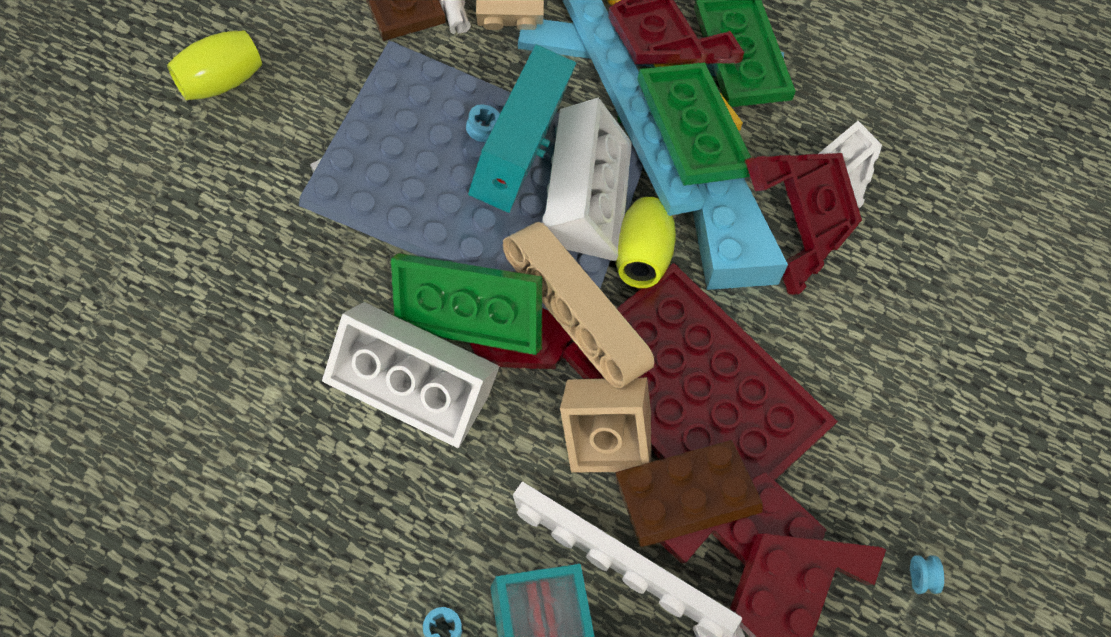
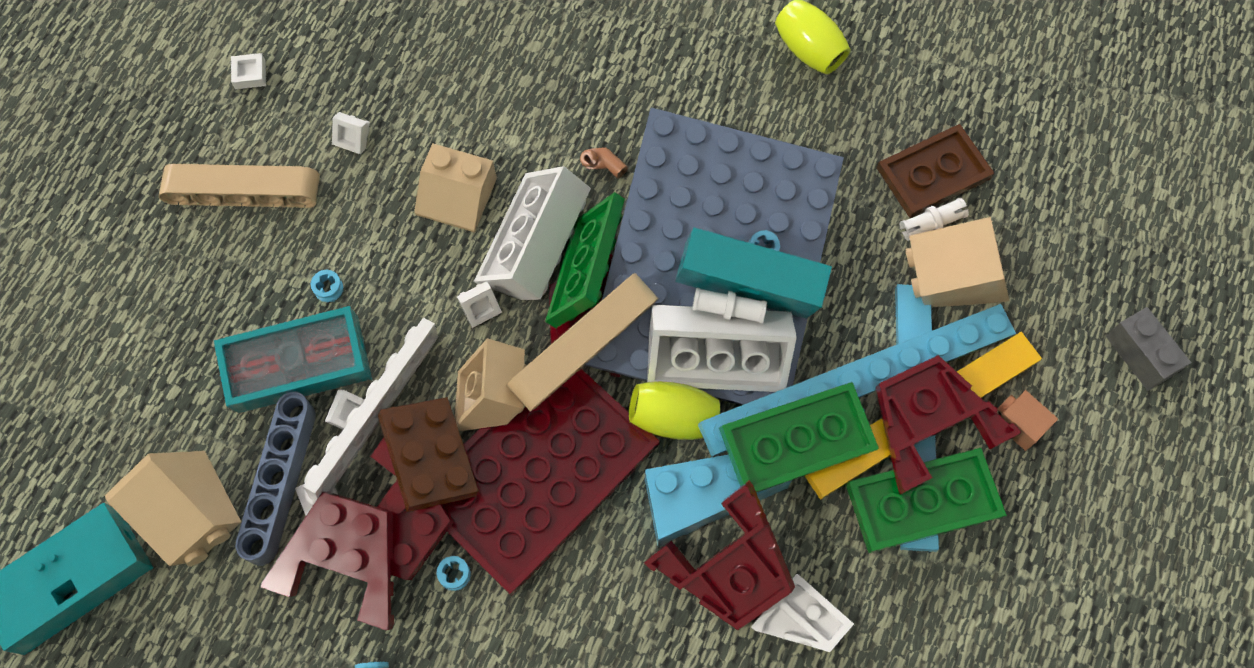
camera: 90 degrees right, 5 degrees up
none -> white plate [325,390,365,429]
none -> white tile [332,112,370,154]
none -> tan slope [414,143,497,233]
none -> medium azure bush [436,556,471,591]
none -> white tile [457,281,502,328]
none -> nougat arm [580,148,628,178]
none -> white pin [692,288,767,323]

